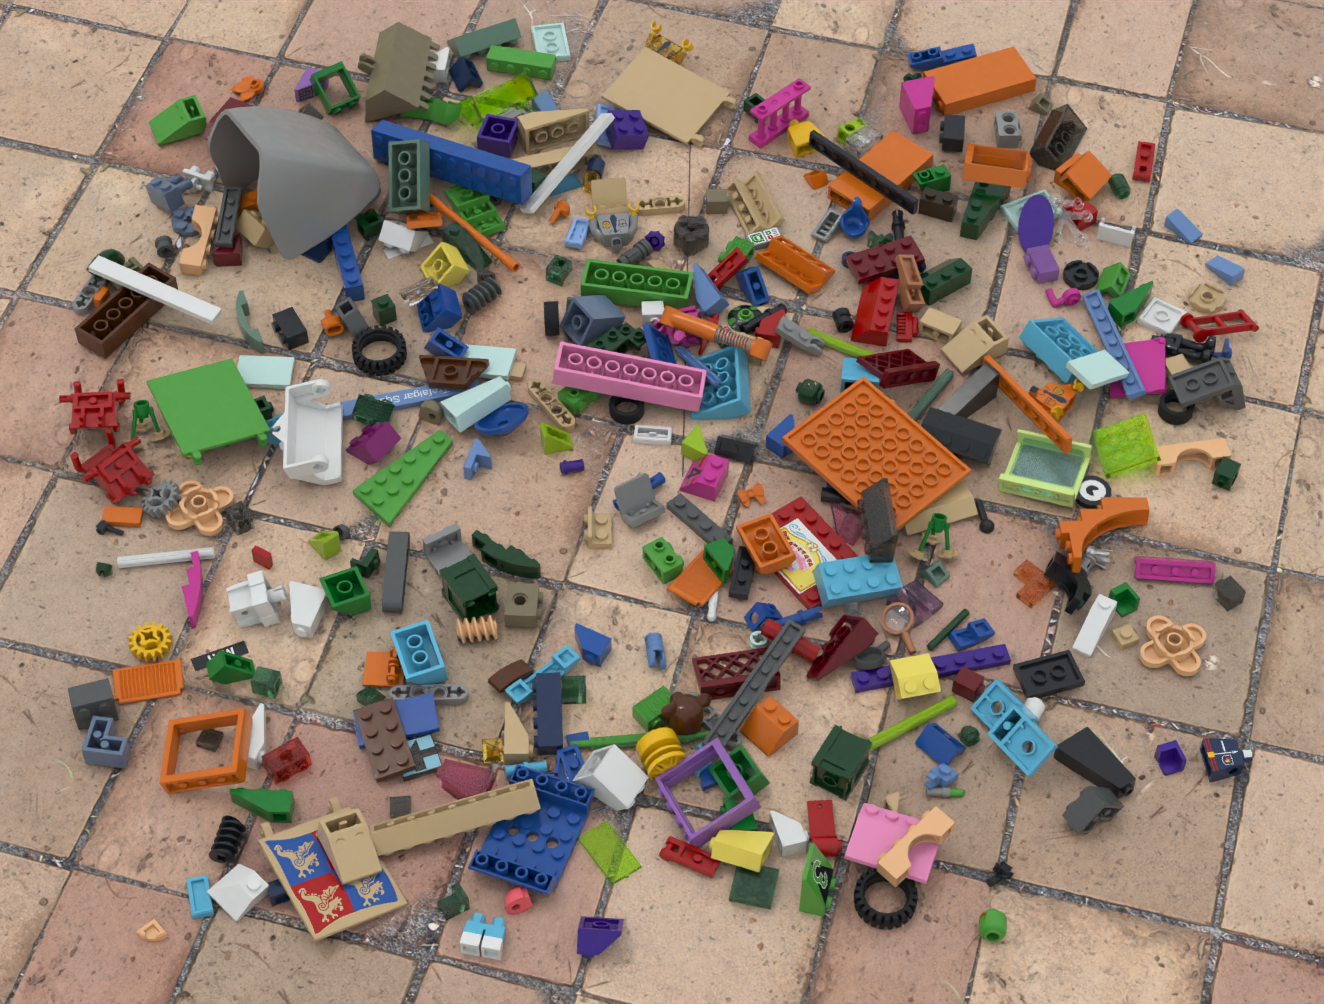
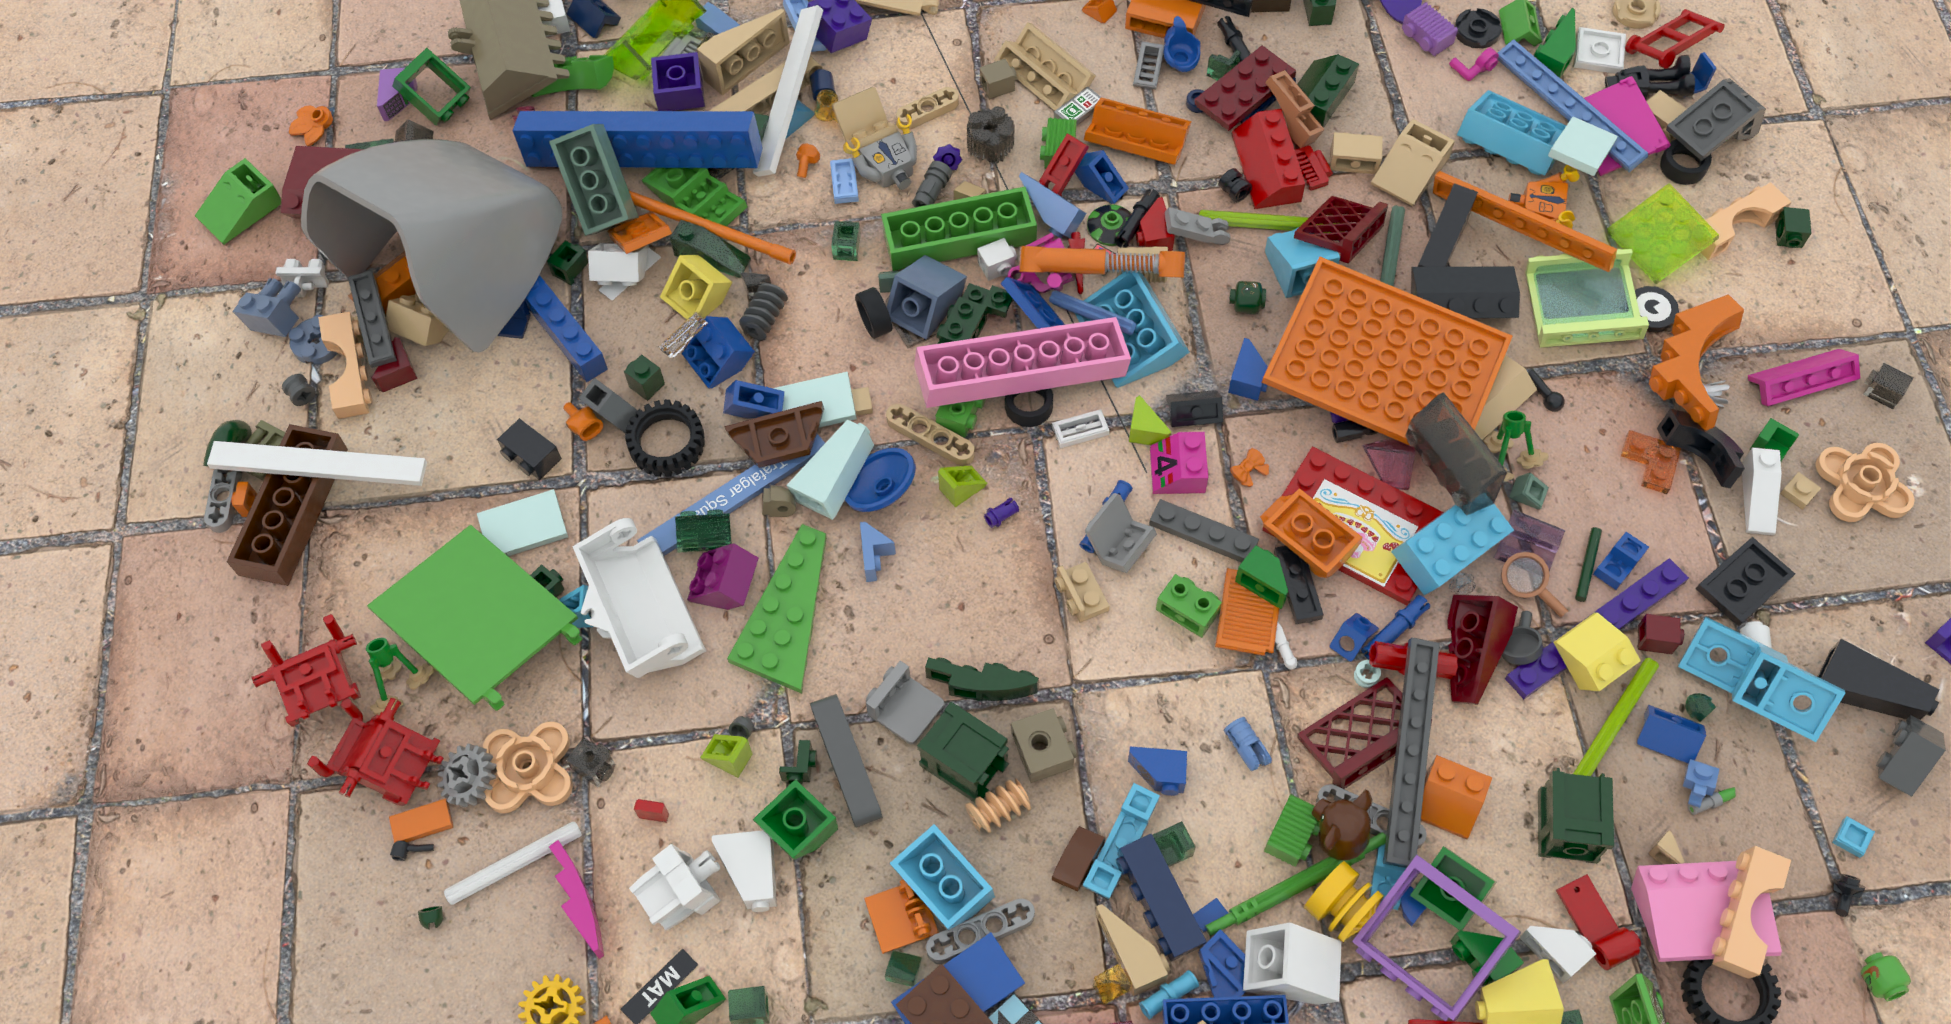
camera: 20 degrees left, 10 degrees up
sand green slope [236,290,265,354] -> none
none -> medium azure tile [1832,816,1875,858]

